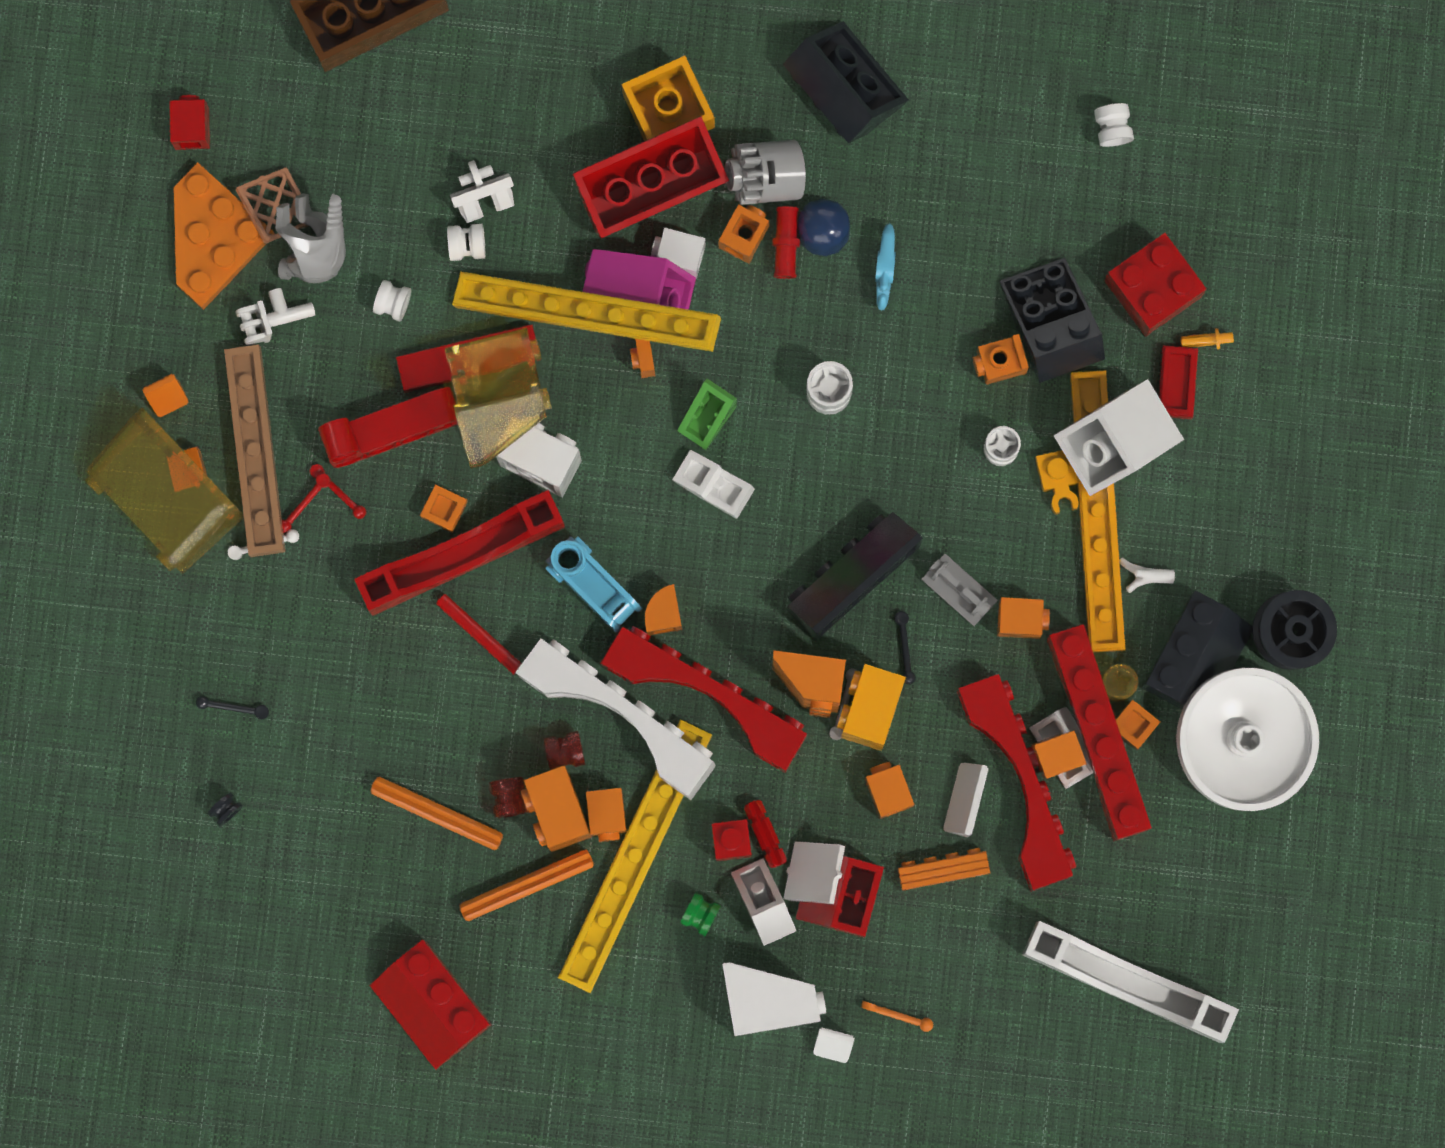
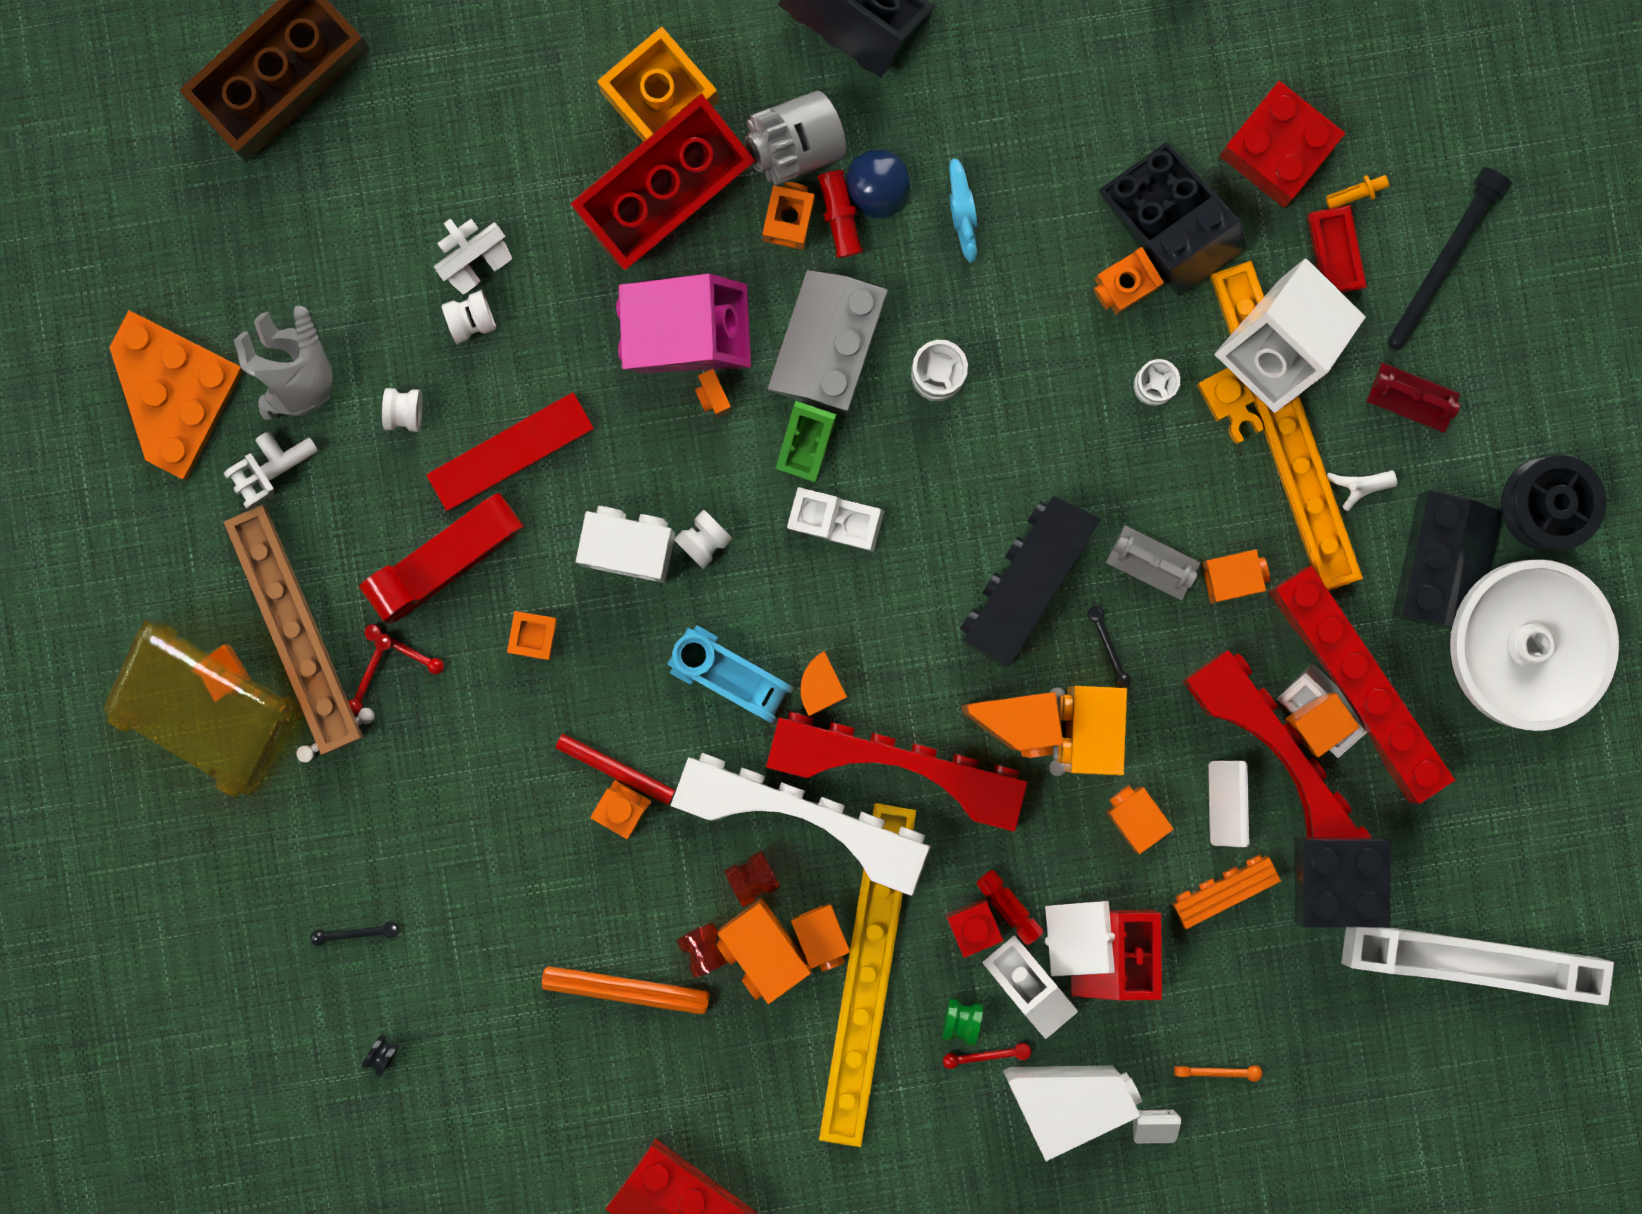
camera: 15 degrees left, 5 degrees up
orange slope [142,374,189,417] -> none
red brick [169,95,210,150] -> none
nougat window [236,167,308,244] -> none
red arch [354,490,565,616] -> none
clear yellow windscreen [445,328,552,469] -> none
yellow tile [452,271,721,352] -> none
orange axle [459,850,594,921] -> none
white brick [651,228,706,279] -> none
clear yellow wheel [1102,664,1139,702] -> none
orange plate [1116,700,1160,750] -> none
none -> orange brick [590,780,652,839]
none -> white wheel [674,510,733,569]
none -> light grey slope [767,270,888,416]
none -> red hinge [943,1042,1031,1070]
none -> black brick [1294,837,1391,928]
none -> dark red hinge [1366,363,1460,433]
none -> black piece [1388,167,1512,350]

